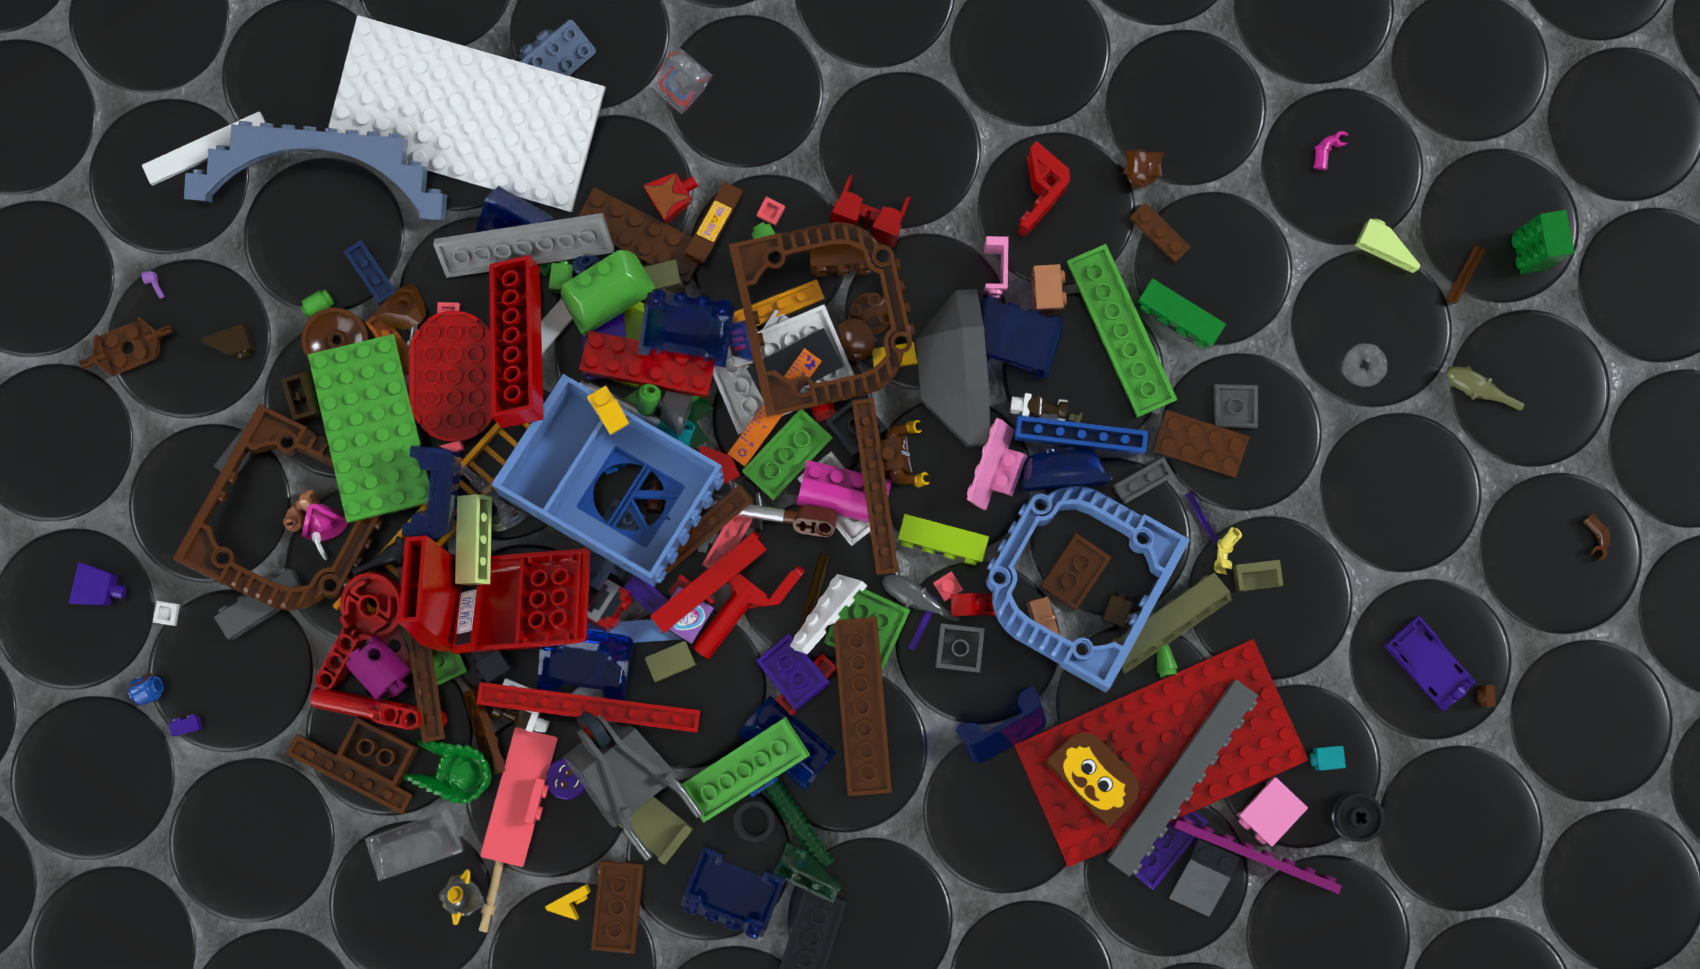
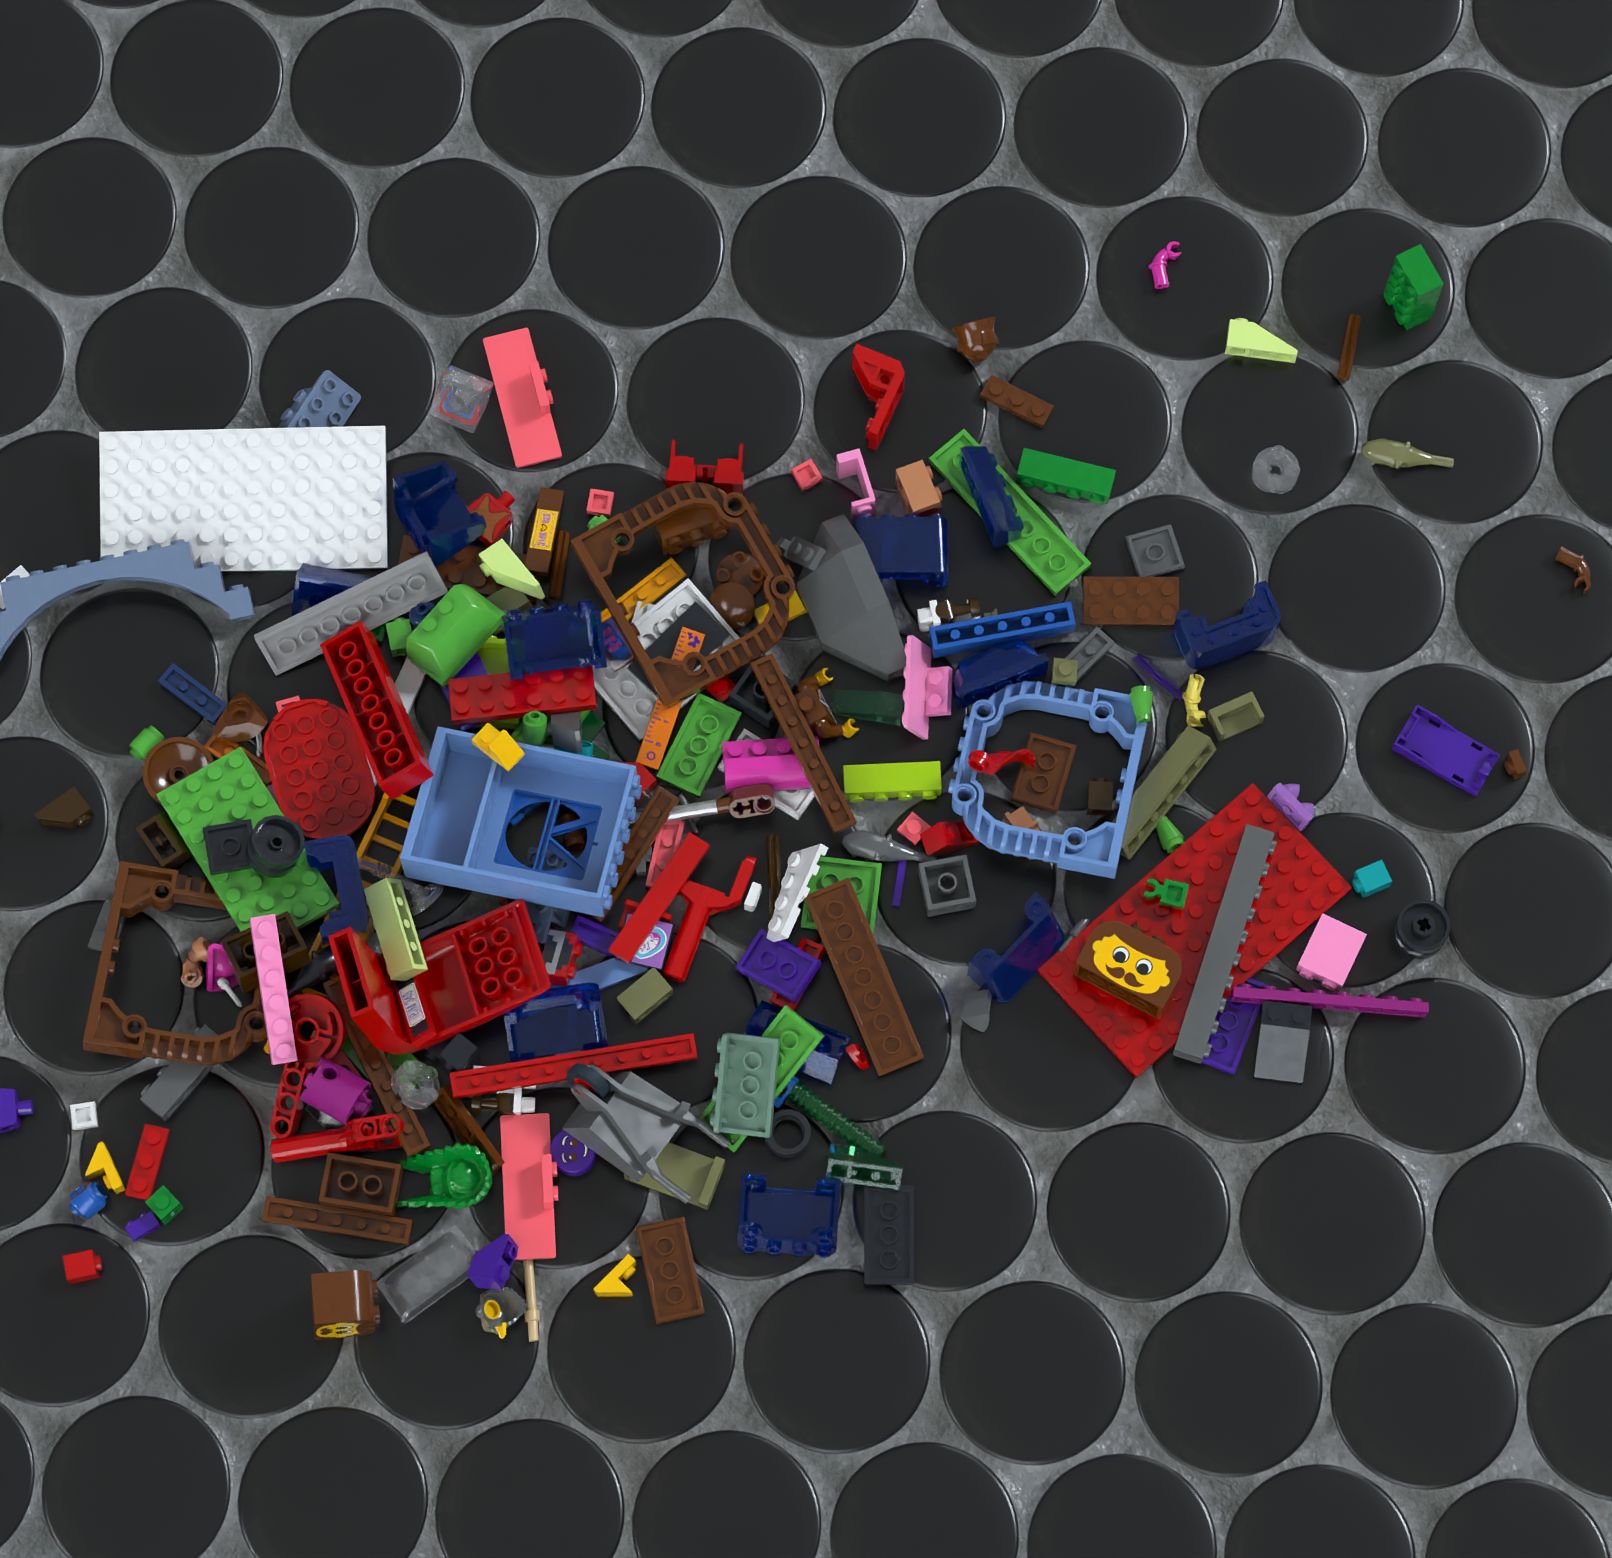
camera: 15 degrees left, 10 degrees down
none -> red brick [63,1250,103,1284]
none -> yellow slope [85,1141,125,1194]
none -> red plate [125,1123,170,1201]
none -> green brick [145,1185,183,1225]
none -> black tile [203,819,253,875]
none -> dark brown slope [220,911,311,993]
none -> black wheel [245,815,305,878]
none -> bright pink plate [249,914,297,1065]
none -> reddish brown brick [311,1270,380,1341]
none -> clear plate [391,1060,440,1109]
none -> clear blue windscreen [393,460,487,567]
none -> dark purple slope [467,1234,519,1290]
none -> yellowish green slope [478,539,545,599]
none -> coral bracket [483,328,562,468]
none -> reddish brown axle [548,531,570,600]
none -> sand green bracket [710,1033,780,1138]
none -> white tile [744,882,762,912]
none -> dark grey hinge [777,536,827,572]
none -> coral tile [790,459,823,492]
none -> clear green slope [830,690,905,726]
none -> red tile [845,1044,871,1071]
none -> clear blue slope [959,446,1024,548]
none -> dark grey tile [961,989,992,1032]
none -> red plant [968,749,1036,776]
none -> olive plate [1051,658,1078,686]
none -> dark grey piece [1058,919,1090,953]
none -> bright green cone [1129,686,1153,723]
none -> green plate [1144,879,1189,910]
none -> clear blue windscreen [1172,580,1281,670]
none -> medium lavender tile [1267,783,1314,832]

